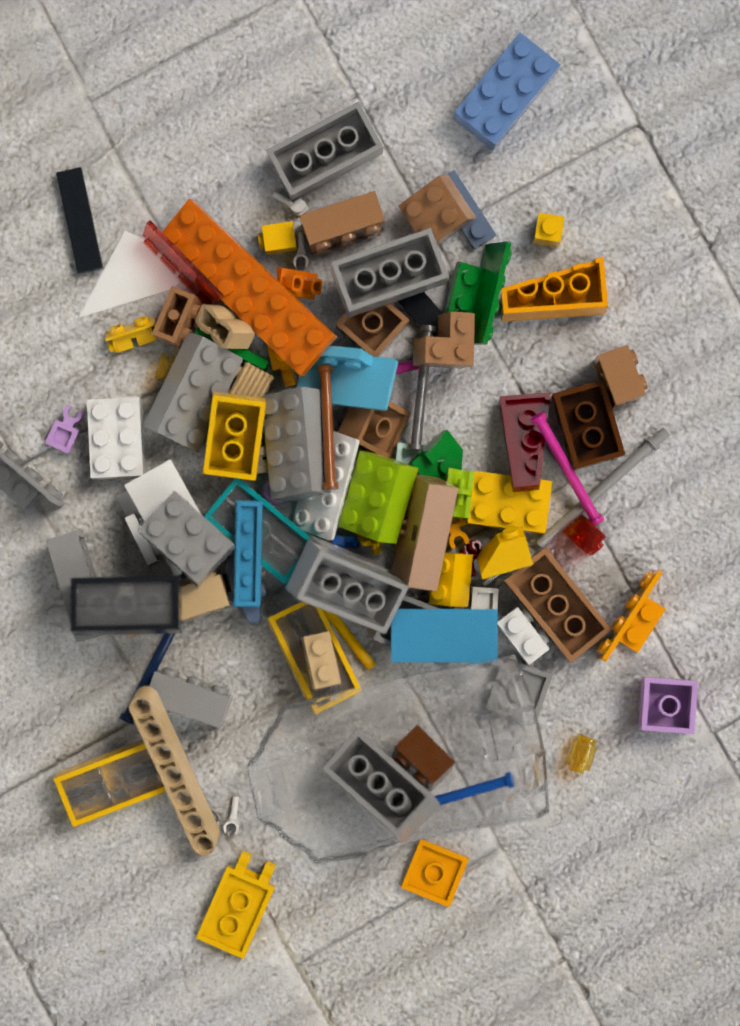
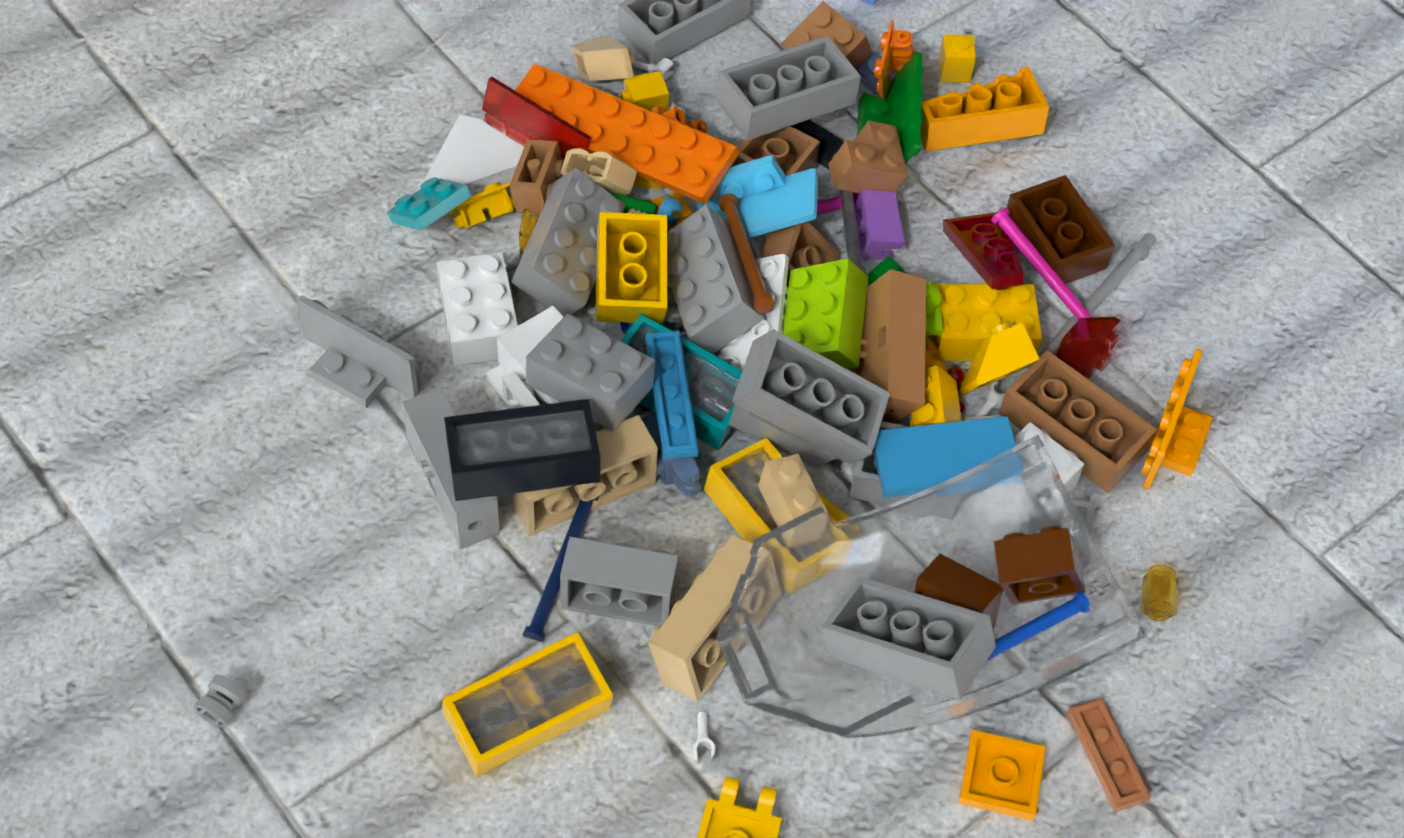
camera: 15 degrees left, 30 degrees down
lavender plate [45,405,84,455] -> none
black tile [56,167,104,274] -> none
tan beam [129,686,220,856] -> none
medium nougat brick [300,191,385,255] -> none
medium nougat brick [592,344,648,409] -> none
lavender brick [638,676,698,734] -> none
none -> teal plate [387,177,472,231]
none -> tan slope [572,35,635,81]
none -> tan brick [648,535,779,702]
none -> dark azure hinge [657,194,683,223]
none -> medium lavender hinge [854,189,905,260]
none -> orange hinge [874,20,914,101]
none -> reddish brown brick [993,526,1086,605]
none -> nougat tile [1067,697,1151,813]

